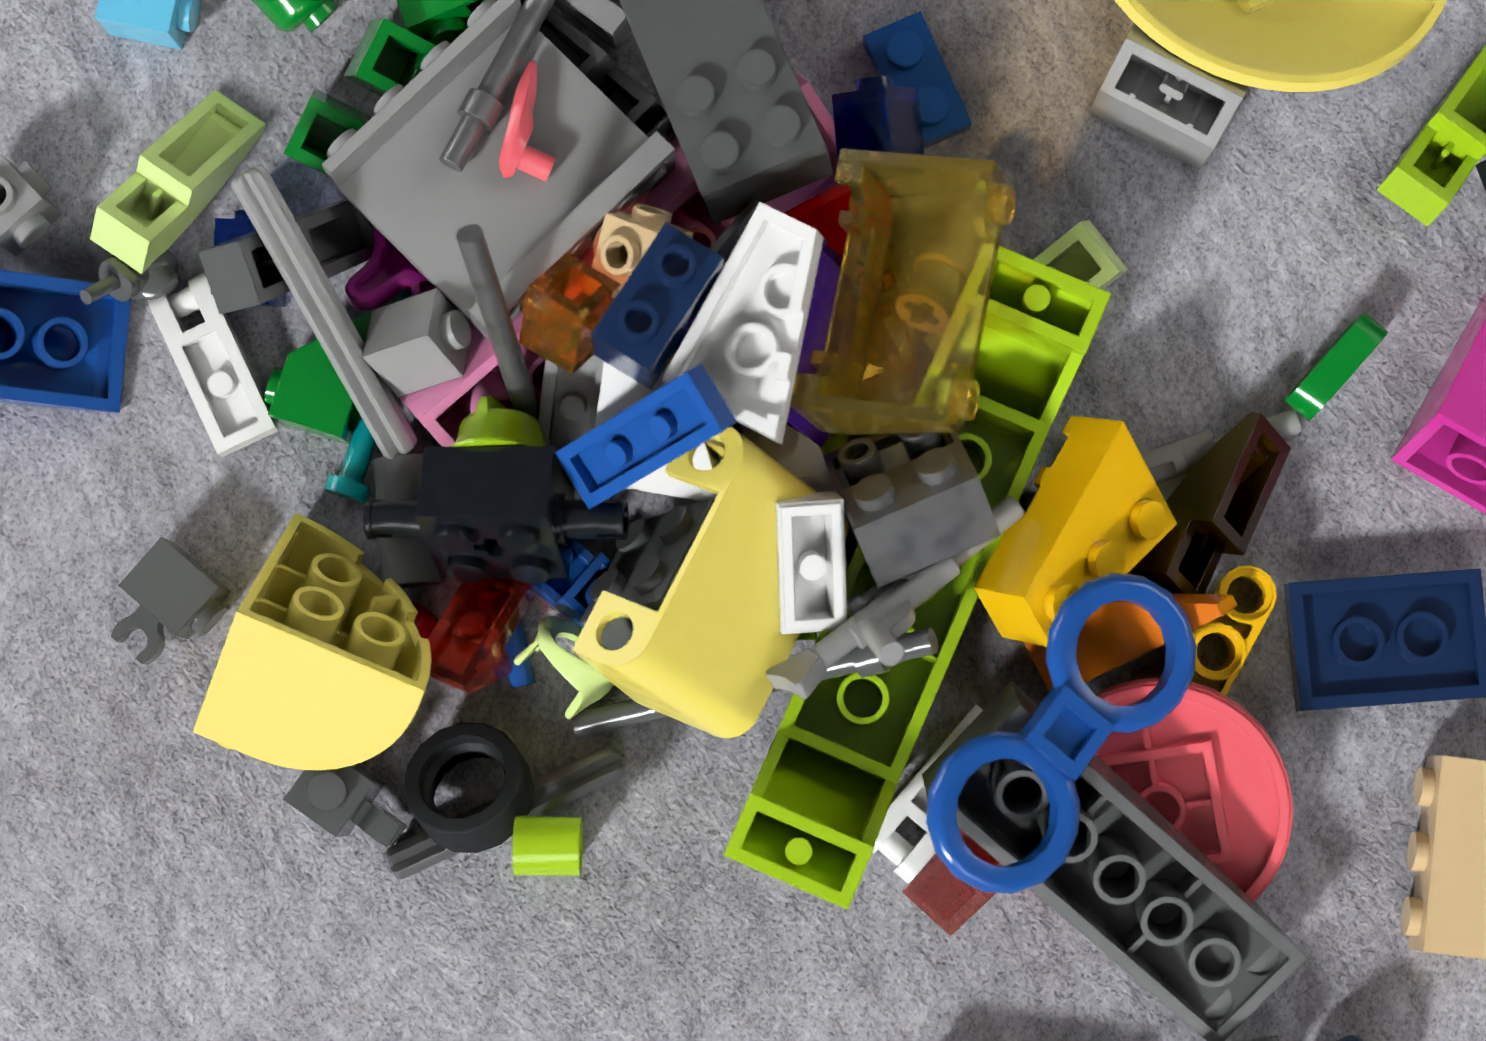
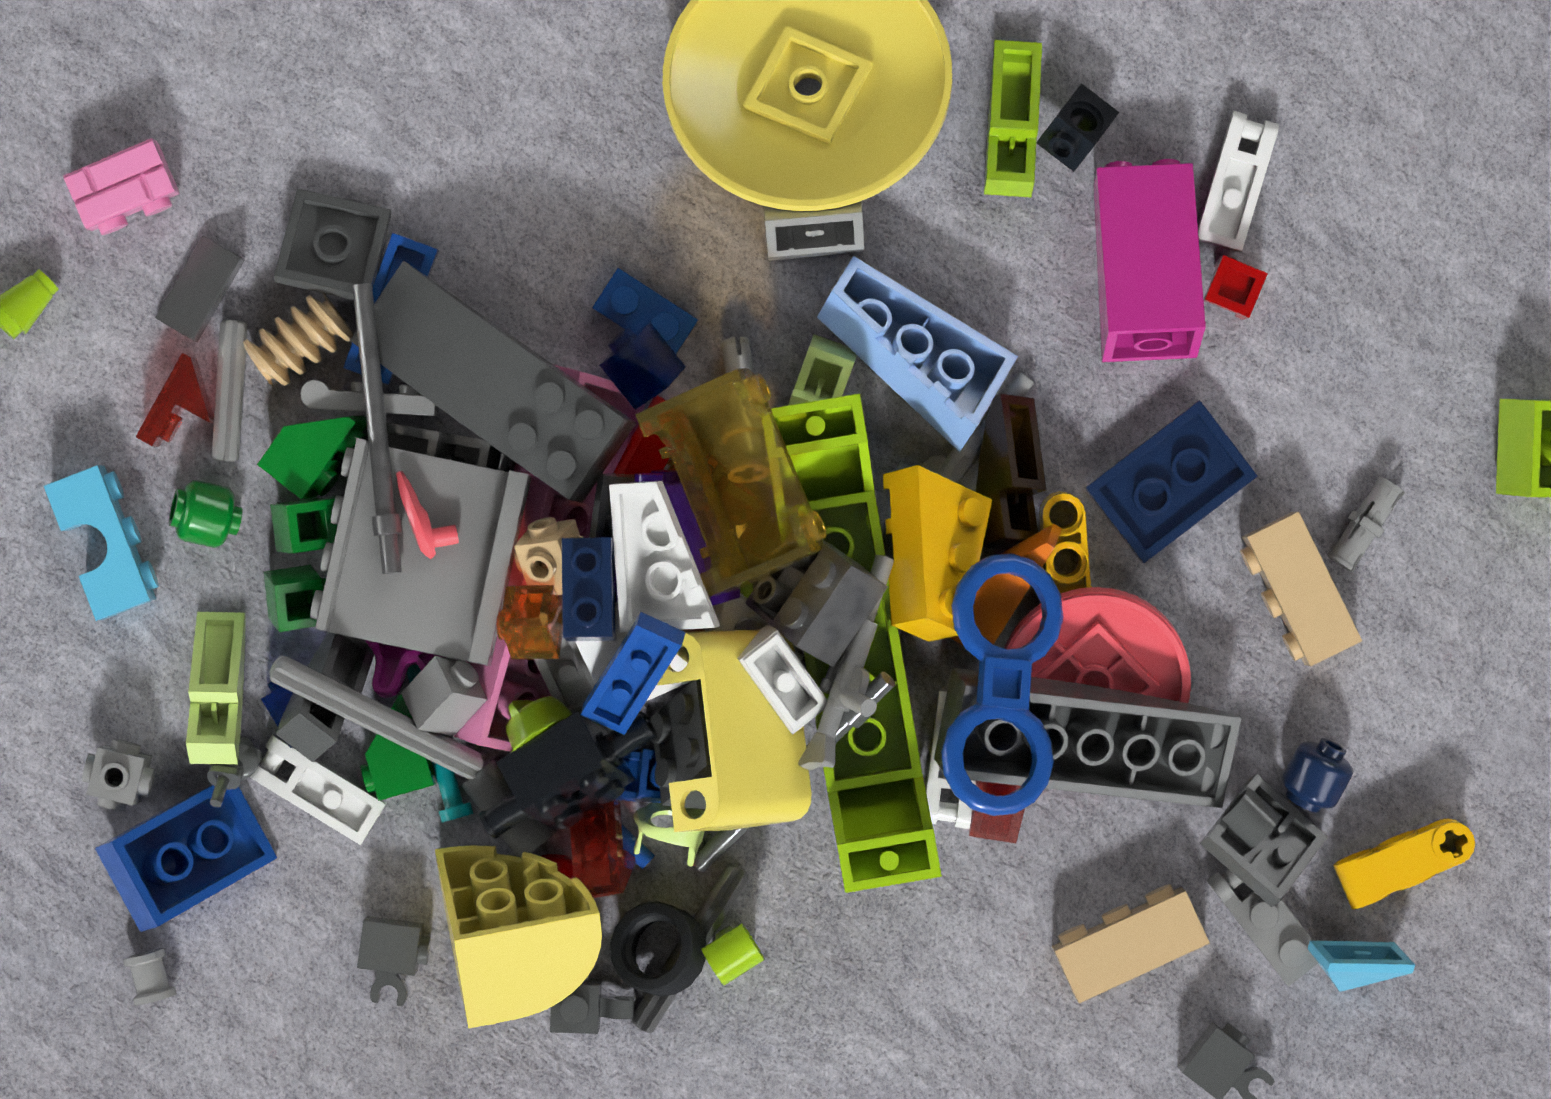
camera: 40 degrees left, 5 degrees up
flat silver bar [456,224,540,421] -> none
green beam [1284,311,1388,421] -> none
none -> light blue wedge [817,256,1018,452]

